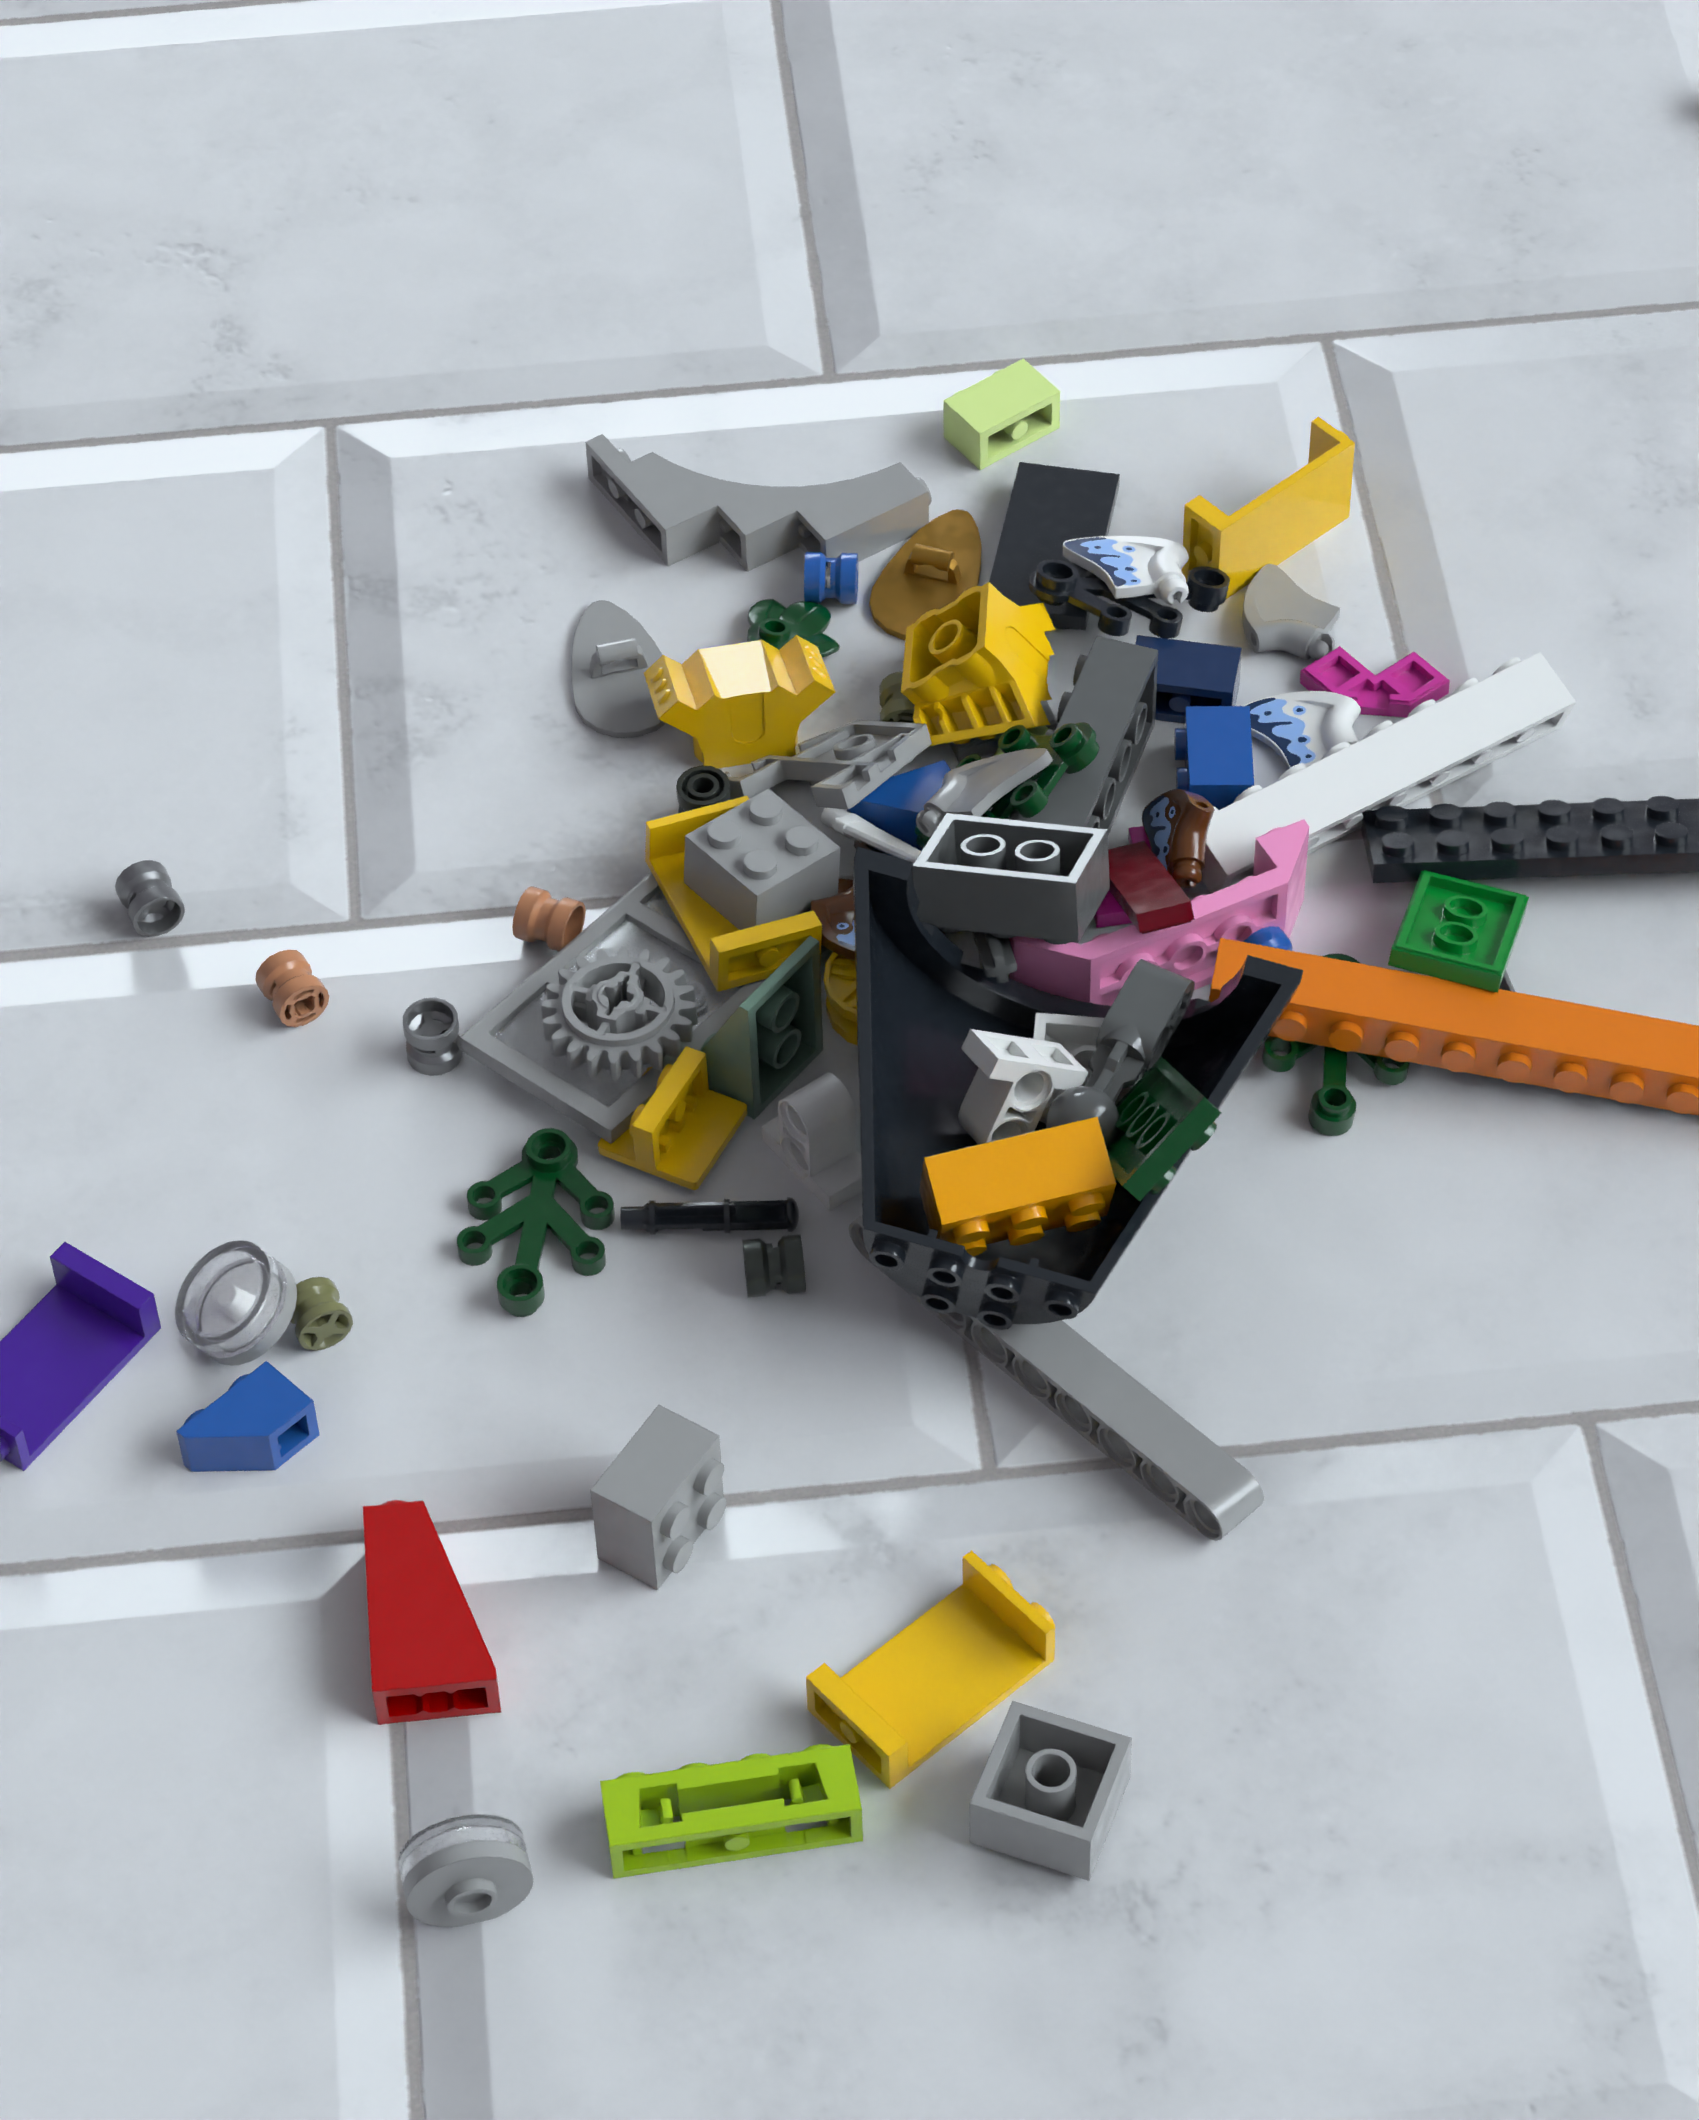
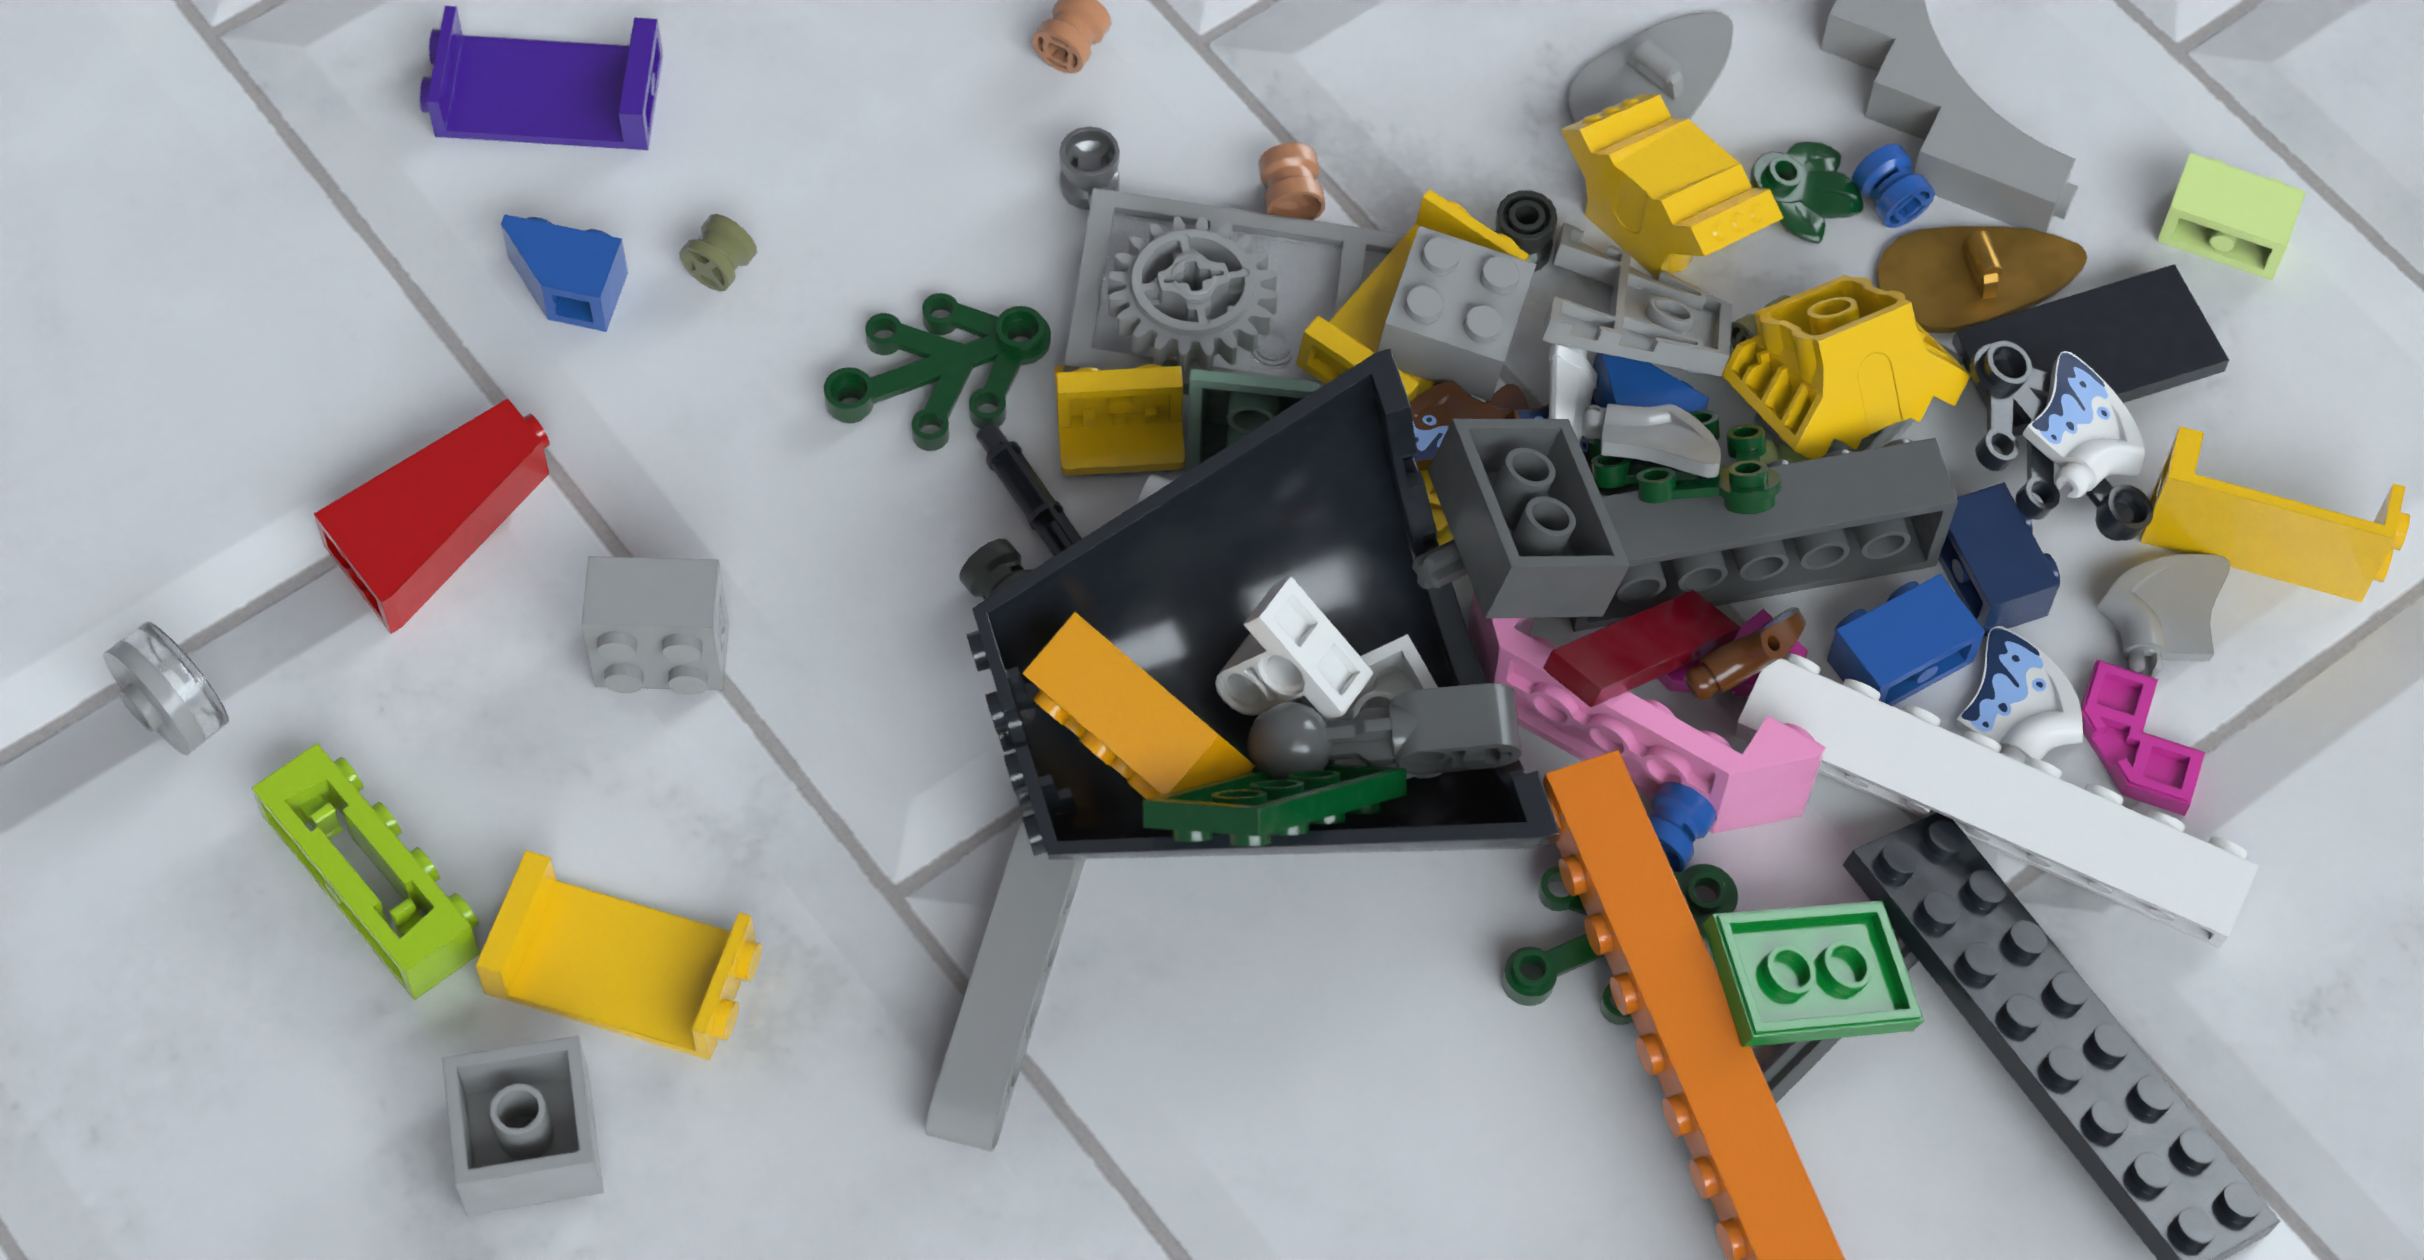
camera: 55 degrees right, 10 degrees up
clear piece [175,1240,297,1365] -> none

